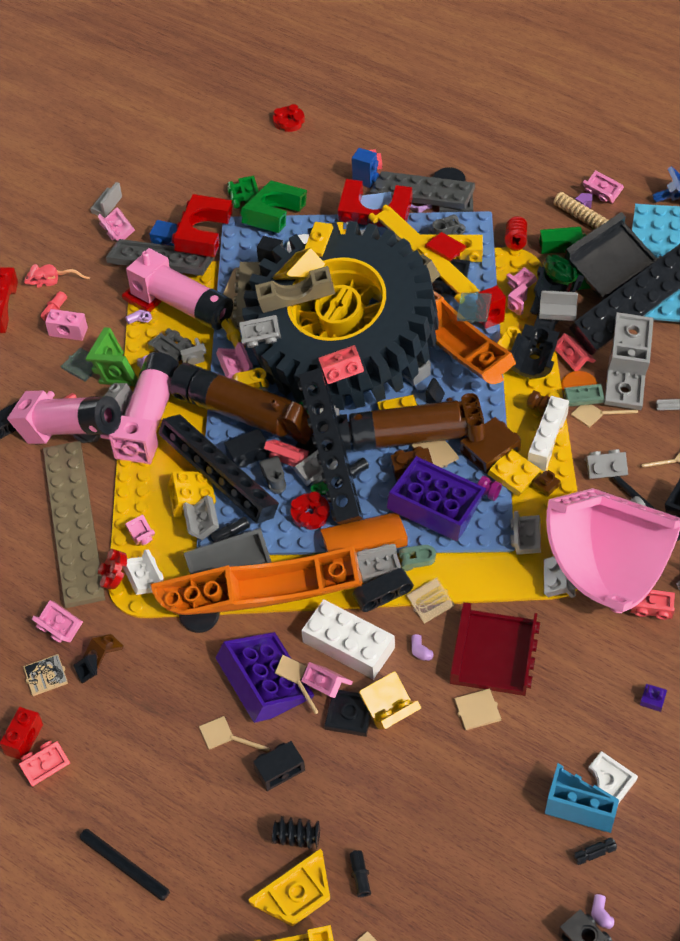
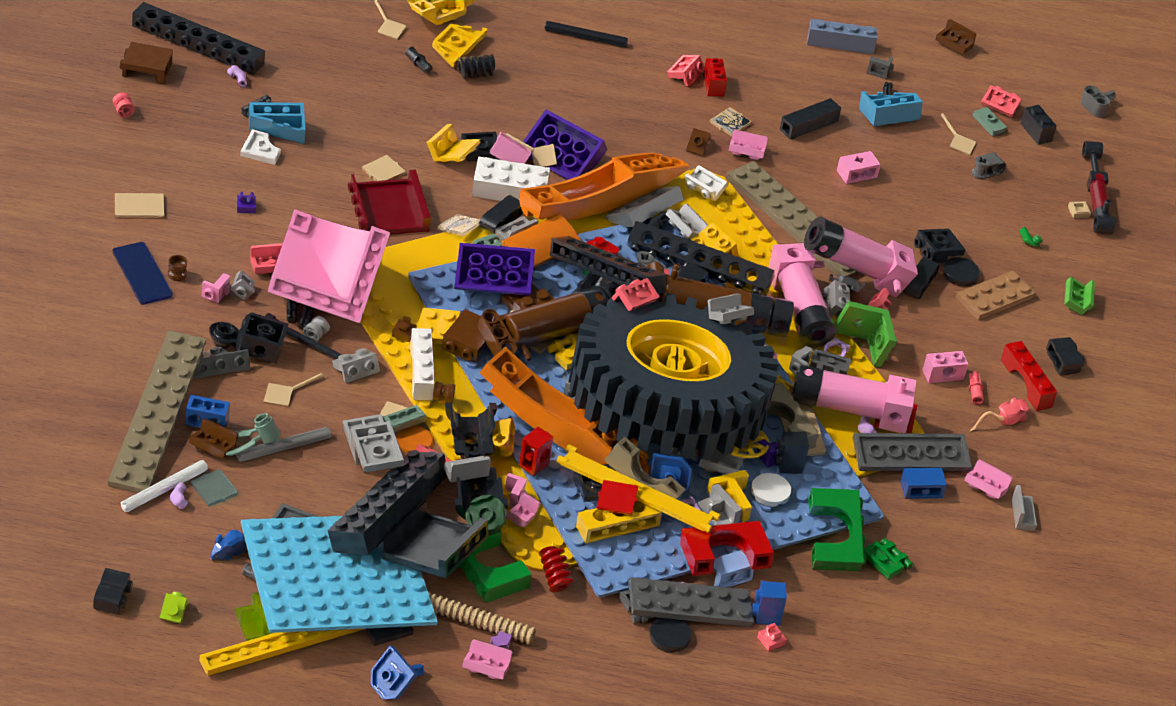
camera: 145 degrees right, 10 degrees down
clear light blue piece [61,348,94,382] -> none
black slope [73,654,97,683] -> none
red plate [98,549,127,590] -> none
bright pink bracket [125,515,155,545] -> none
red arch [172,194,232,258] -> none
tan piece [199,716,270,752] -> none
black brick [253,741,305,791] -> none
dark tan arch [255,266,335,313] -> none
yellow slope [272,248,325,280] -> none
red plate [273,104,305,132] -> none
yellow plate [304,222,333,257] -> none
lavender arm [411,634,434,661] -> none
black slope [426,378,445,404] -> none
dark grey piece [432,214,466,235] -> none
clear light blue piece [457,292,492,323] -> none
magenta wheel [478,476,502,501] -> none
light grey bracket [510,511,541,555] -> none

